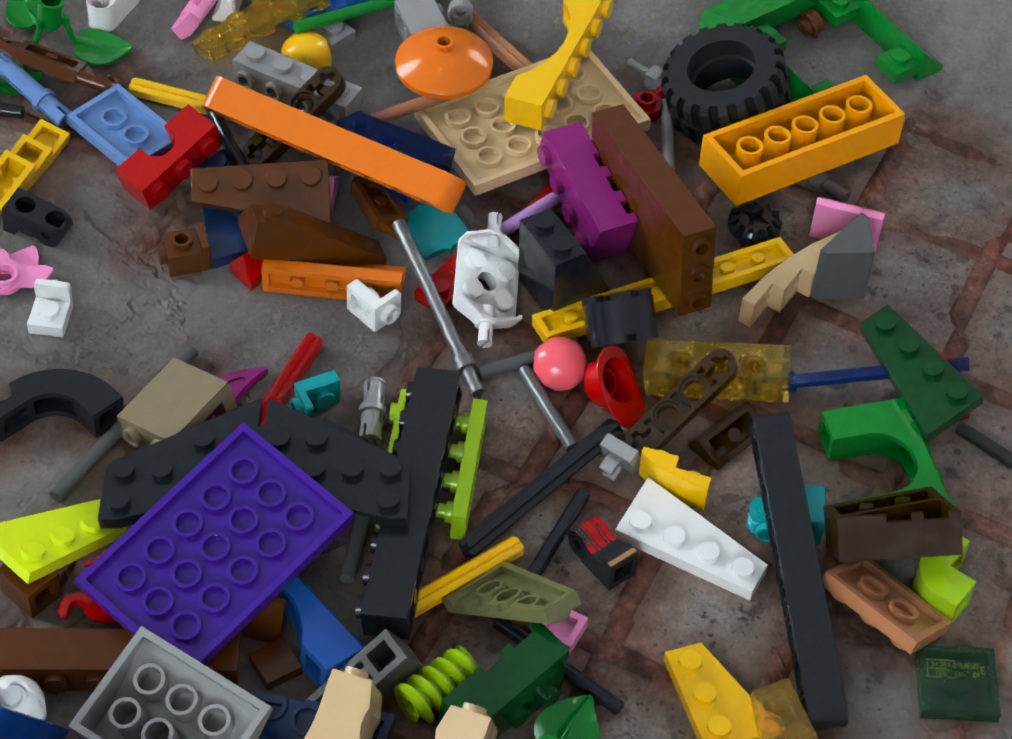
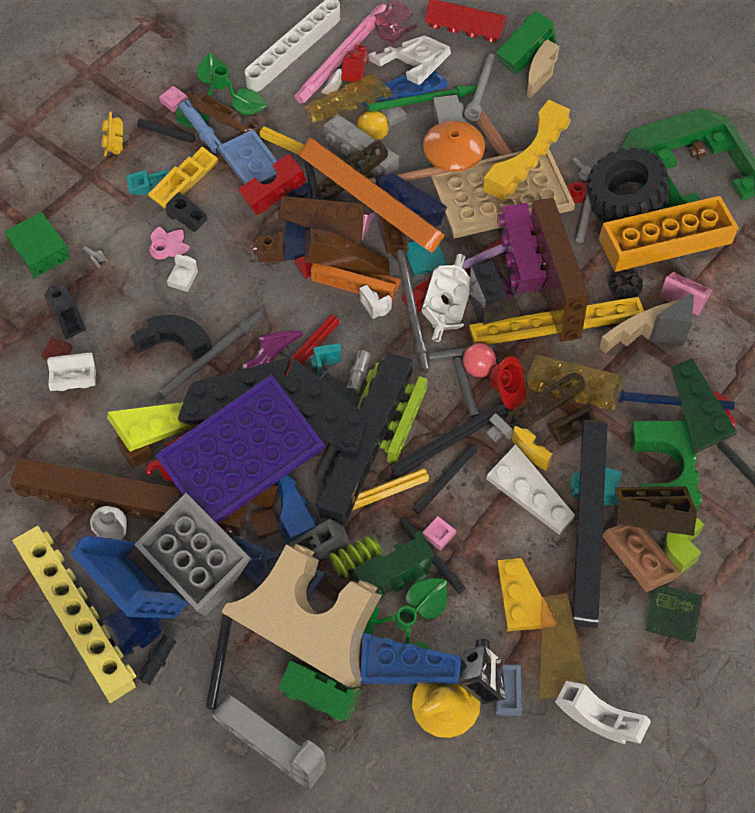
camera: 15 degrees right, 10 degrees up
dark tan panel [117,358,237,448] -> none
olive wing [441,561,582,624] -> none
black leg [567,516,639,590] -> none
black brick [581,288,659,348] -> none

